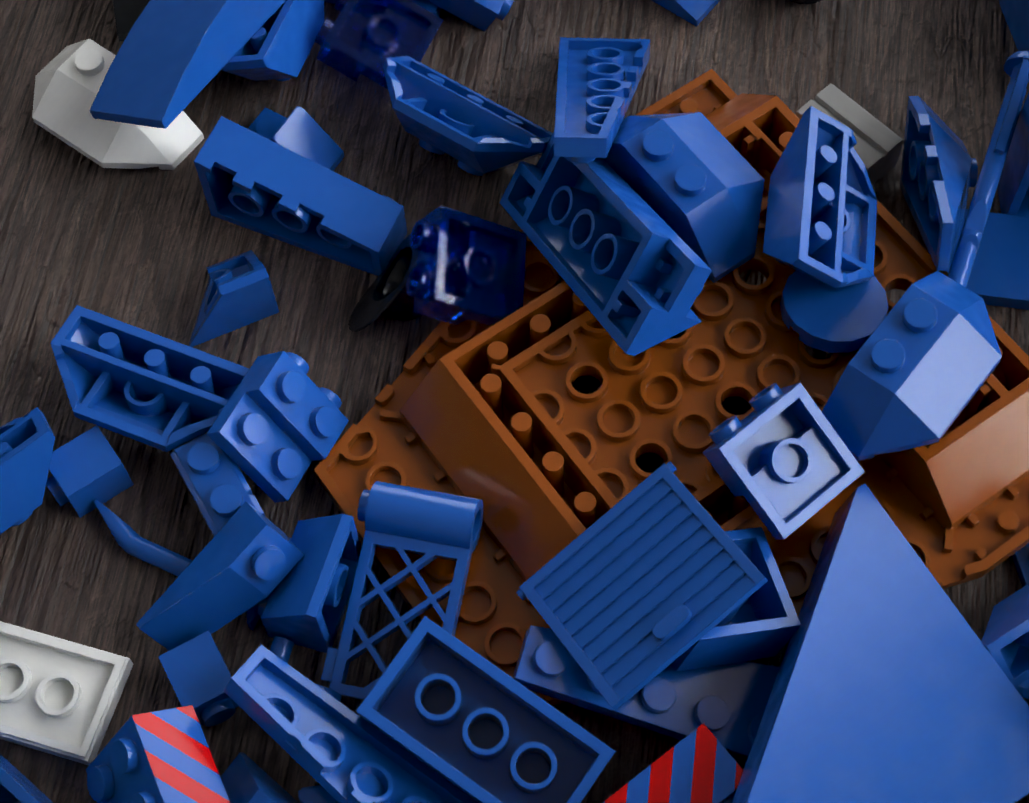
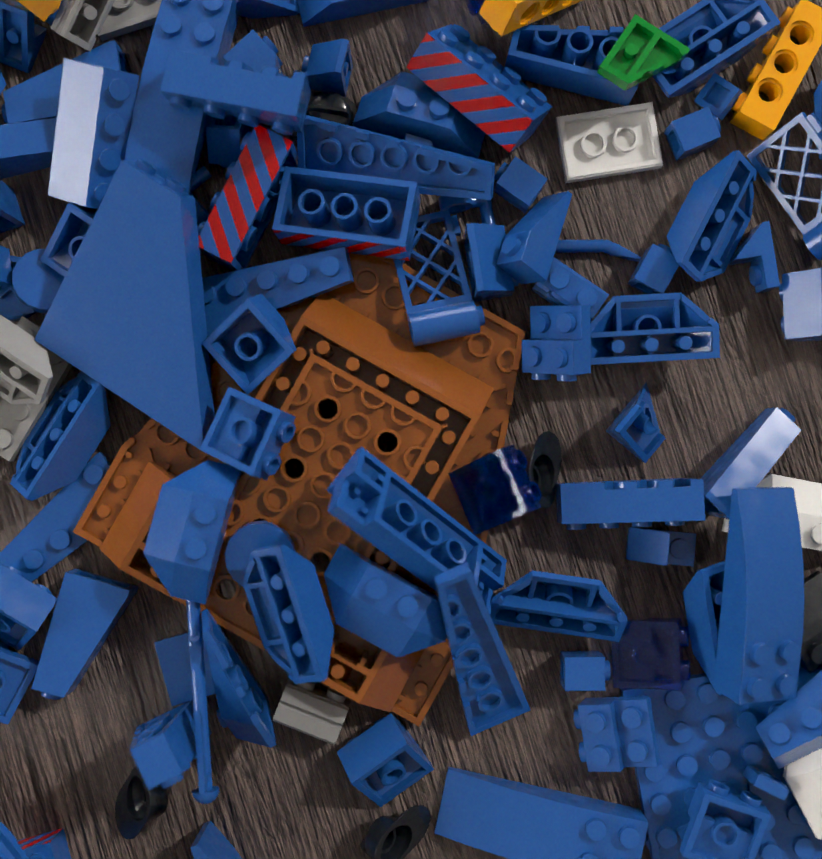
camera: 155 degrees right, 25 degrees up
blue piece [516,461,768,711] -> none
none -> blue slope [337,713,434,807]
none -> blue brick [560,651,611,691]
none -> slope [700,407,801,519]

